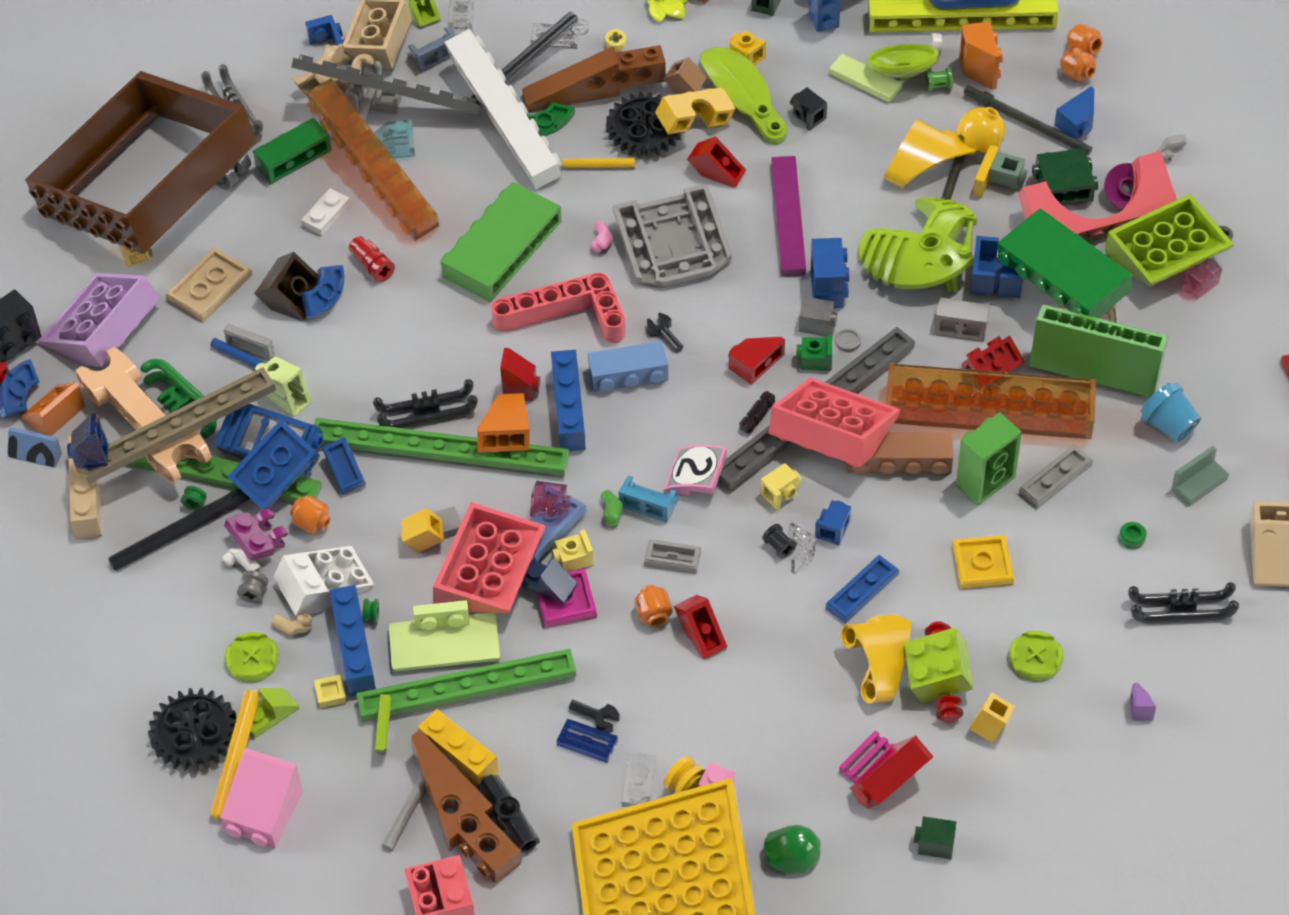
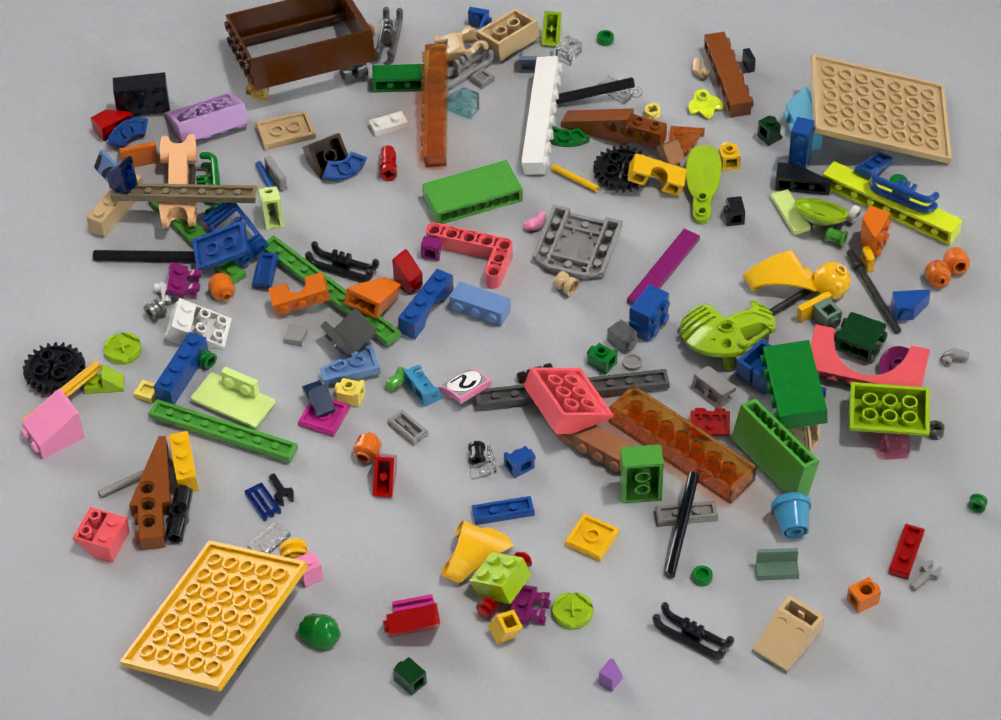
camera: 35 degrees right, 5 degrees down
green bush [180,486,207,510] -> none
tan arm [271,613,312,636] -> none
dark grey plate [291,54,481,115] -> none
lime tile [375,694,391,753] -> none
yellow brick [401,508,444,553] -> none
coral slope [433,502,546,614] -> none
clear pink brick [530,481,571,517] -> none
black bar [647,312,683,353] -> none
red slope [687,136,746,187] -> none
red slope [728,337,785,385] -> none
light yellow brick [760,463,802,510] -> none
none -> orange arch [268,272,331,316]
none -> dark grey bracket [320,309,377,357]
none -> magenta slope [421,236,442,261]
none -> magenta plate [510,585,551,626]
none -> tan wheel [553,271,579,296]
none -> black axle [664,471,699,578]
none -> clear orange wing [669,126,705,157]
none -> black slope [775,162,831,195]
none -> yellow tile [861,246,875,273]

